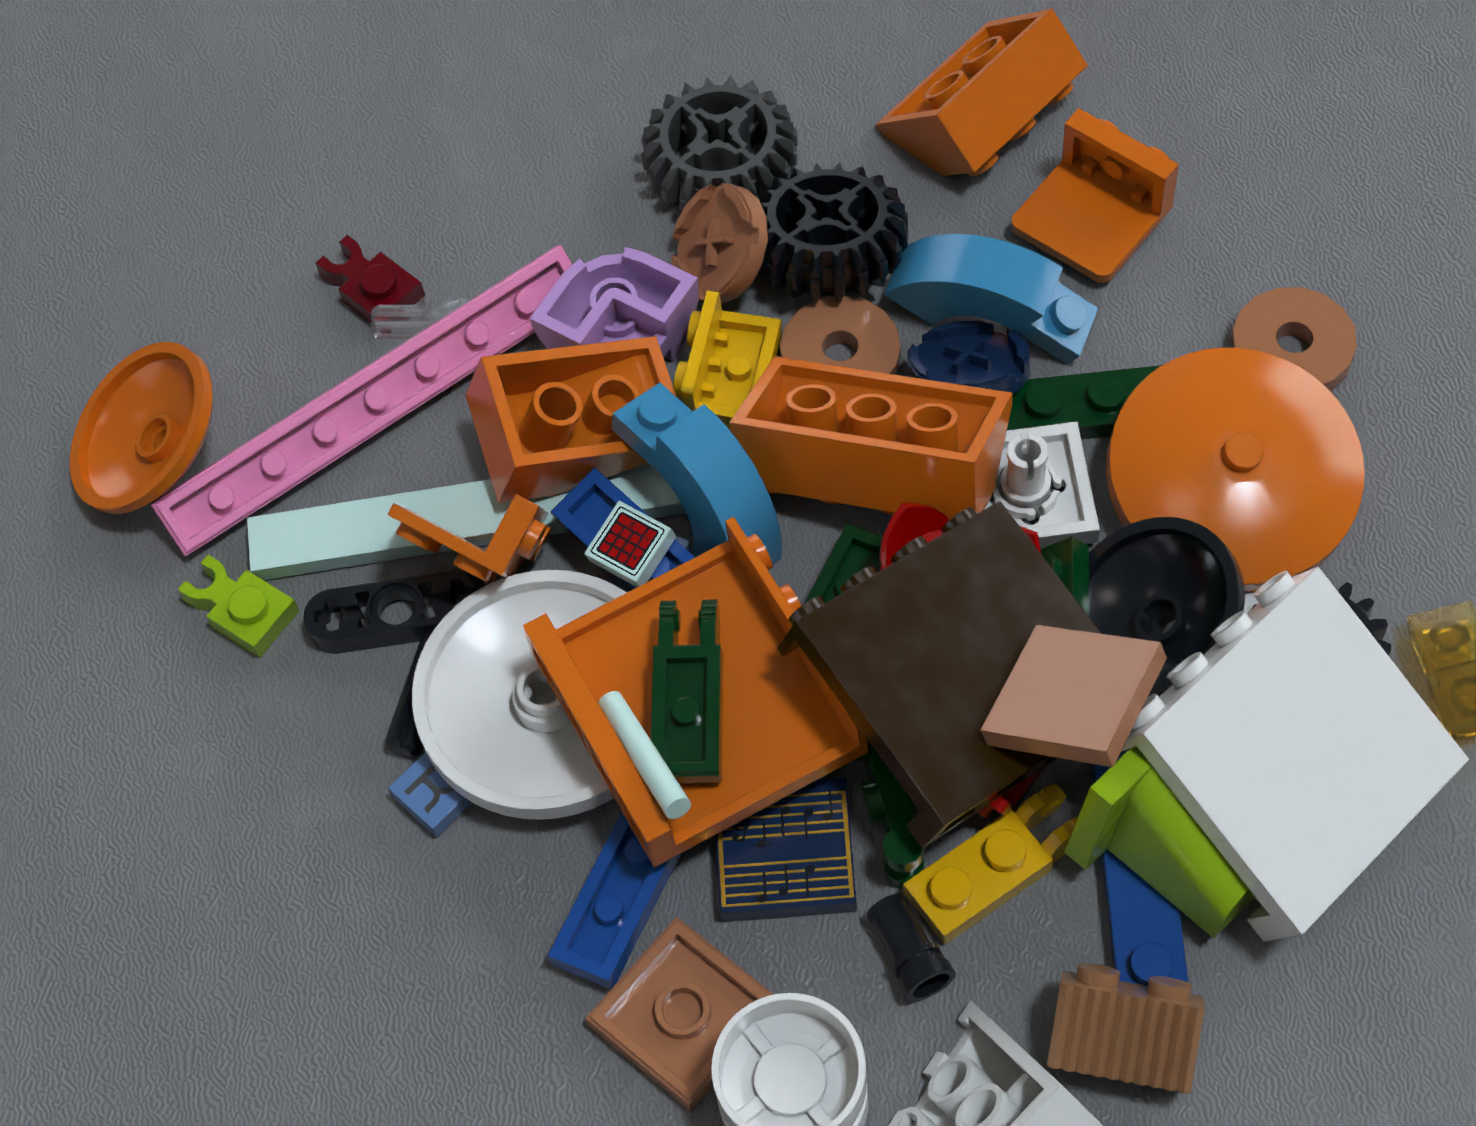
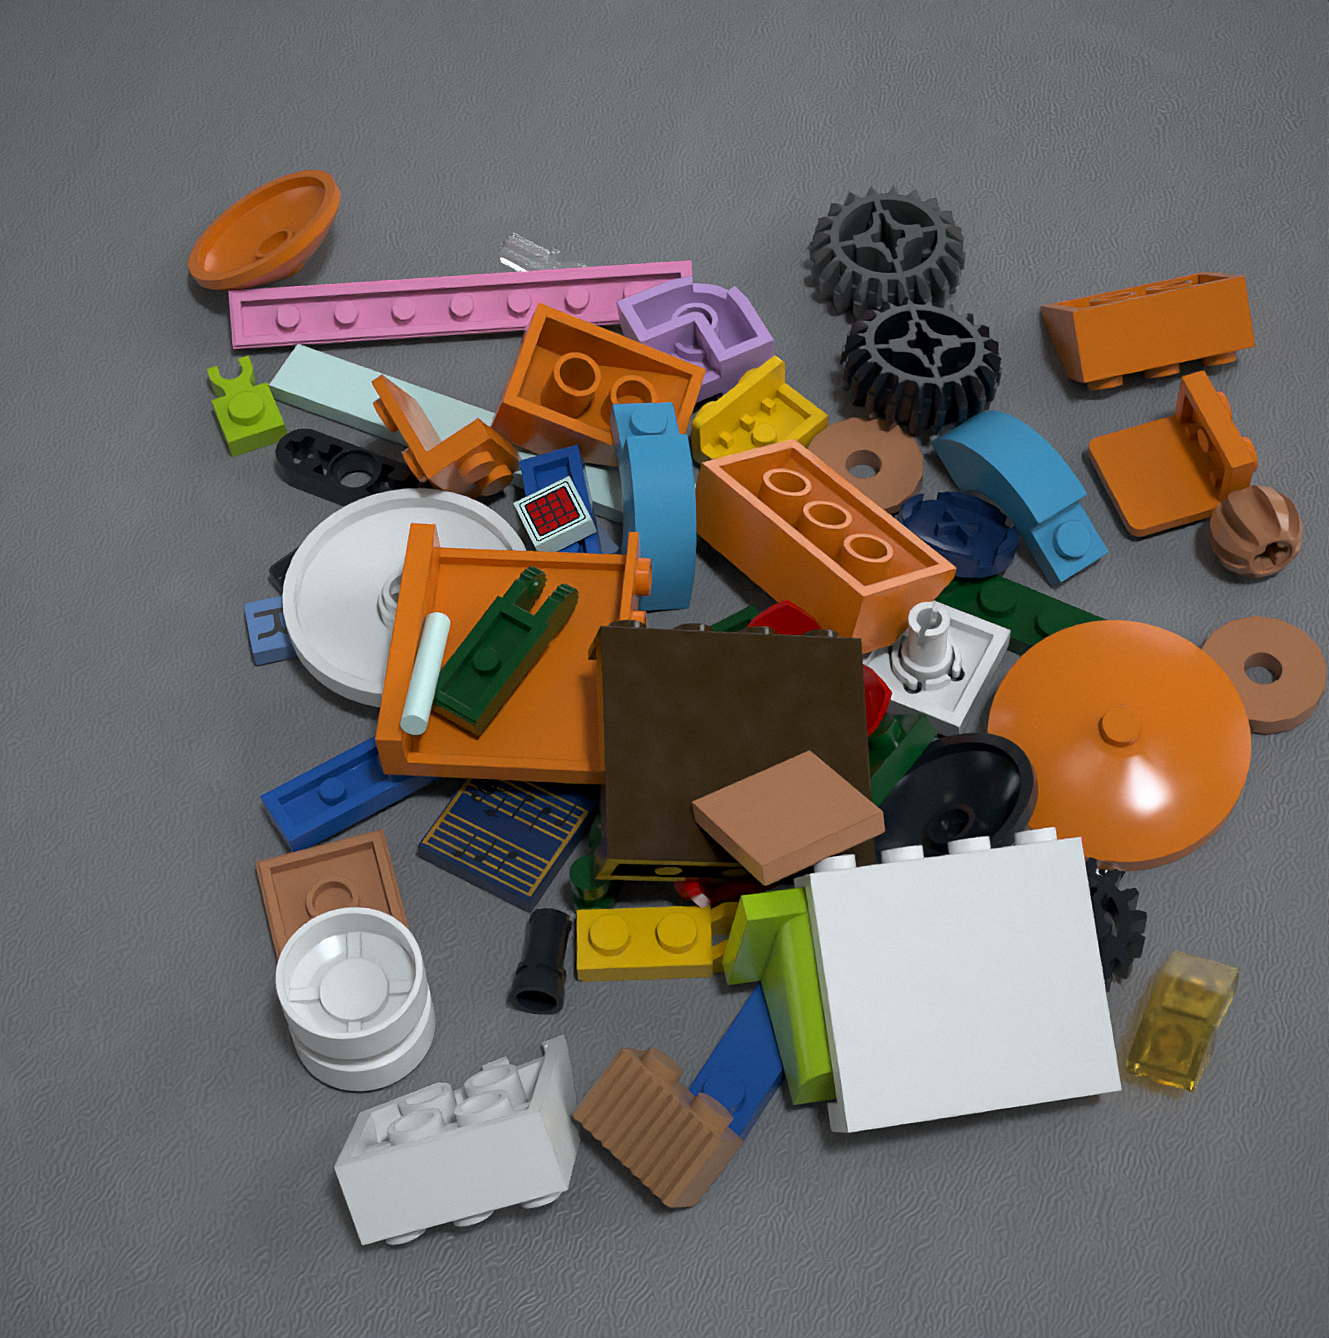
camera: 30 degrees right, 5 degrees down
dark red plate [315,235,425,333] -> none
nougat tile [671,183,768,304] -> none
none -> nougat piece [1208,485,1304,579]

